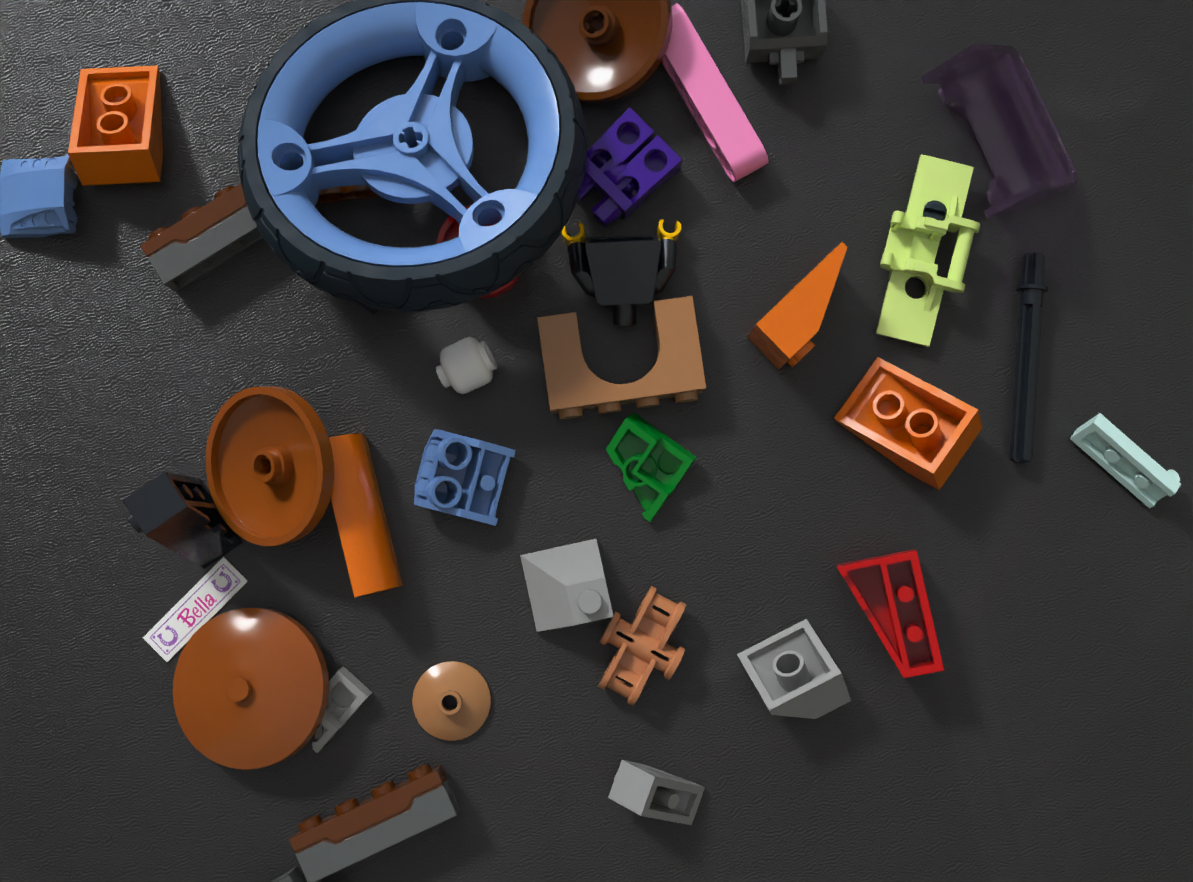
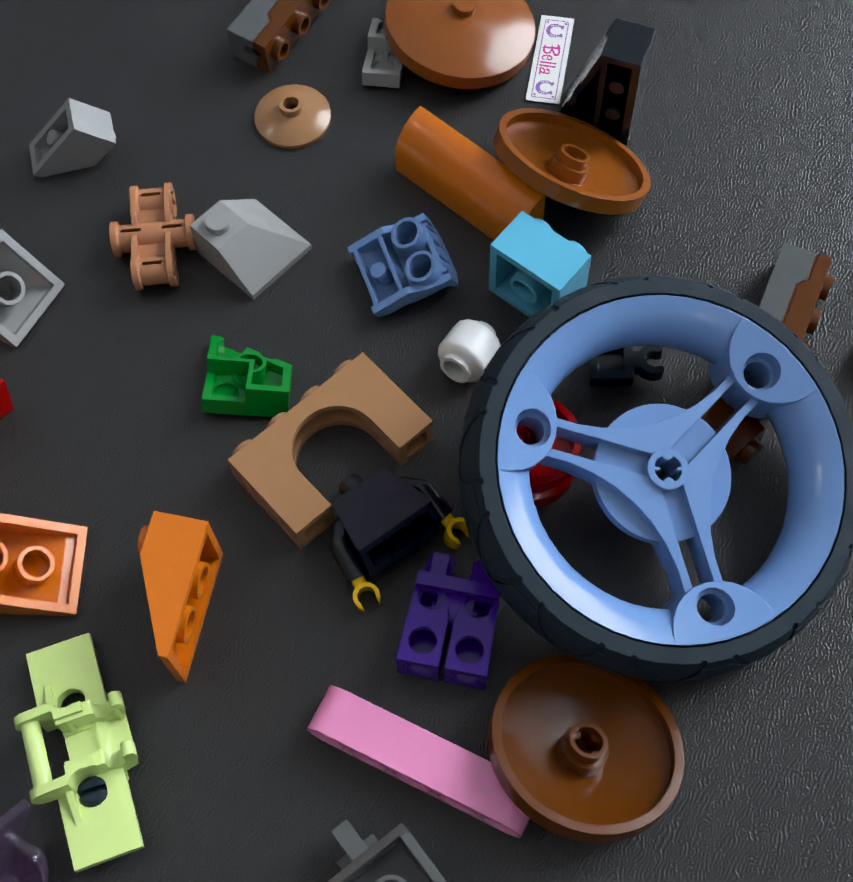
camera: 150 degrees right, 20 degrees down
none -> medium azure brick [489,211,591,317]

